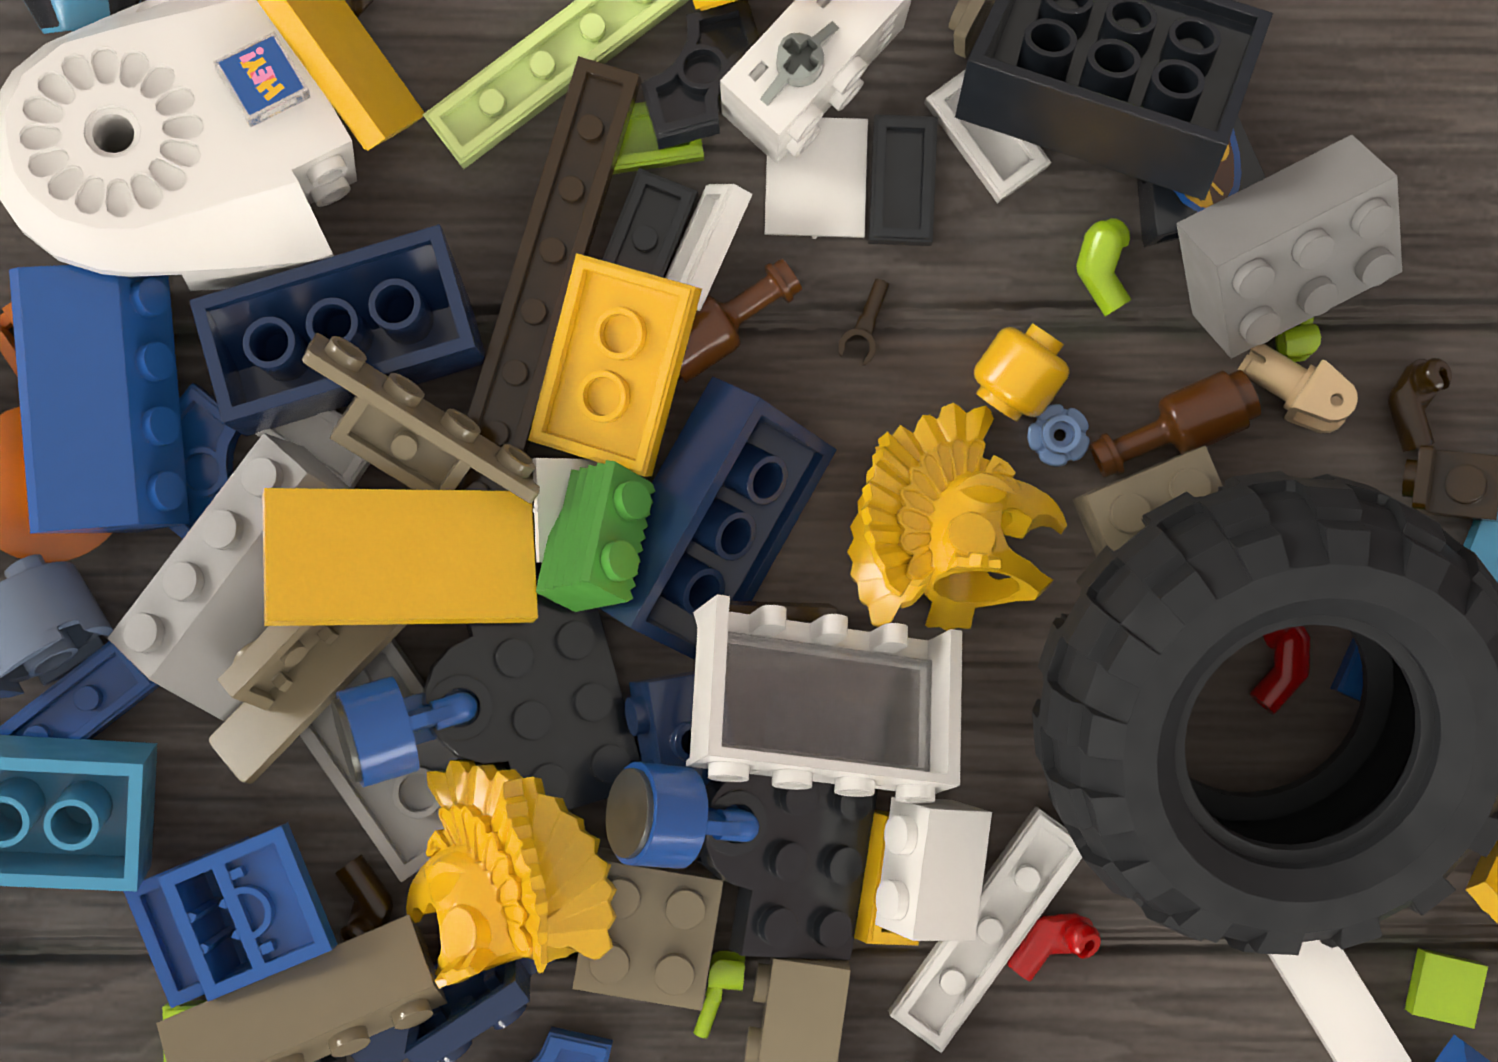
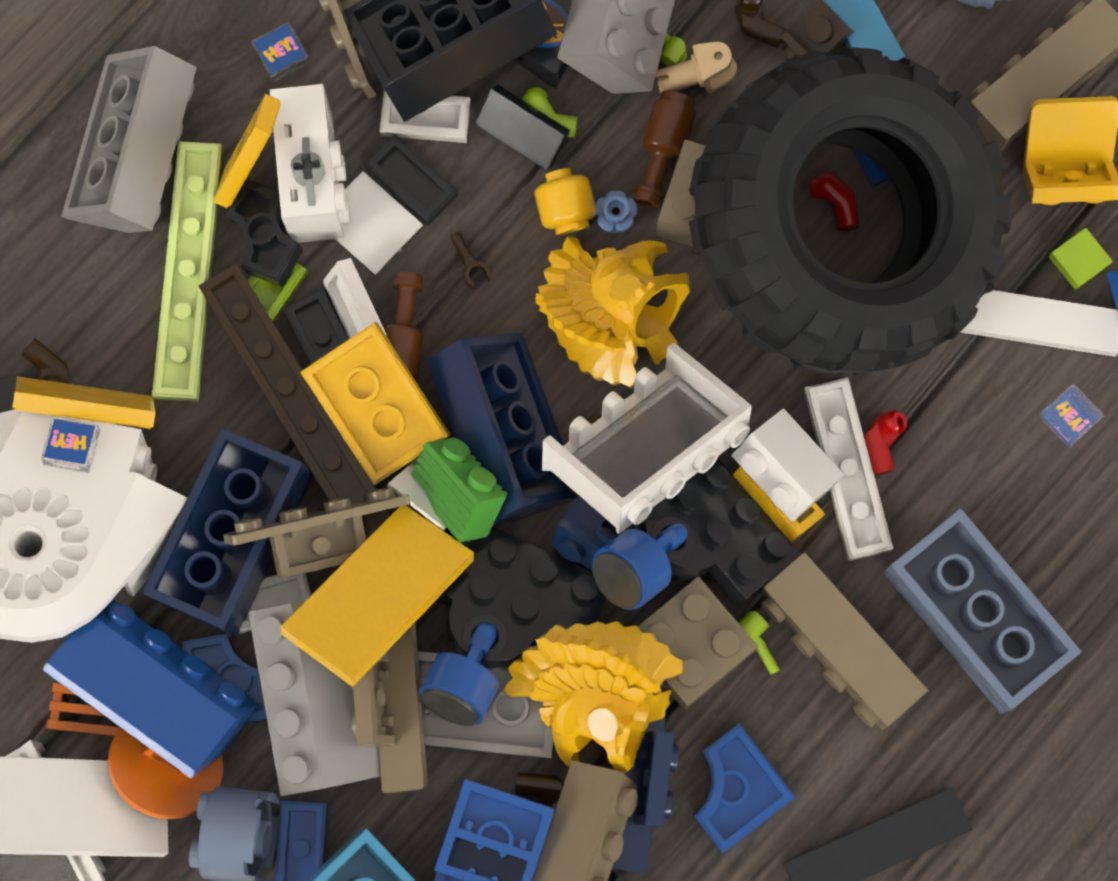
camera: 45 degrees left, 10 degrees down
none -> tile [475,84,570,170]

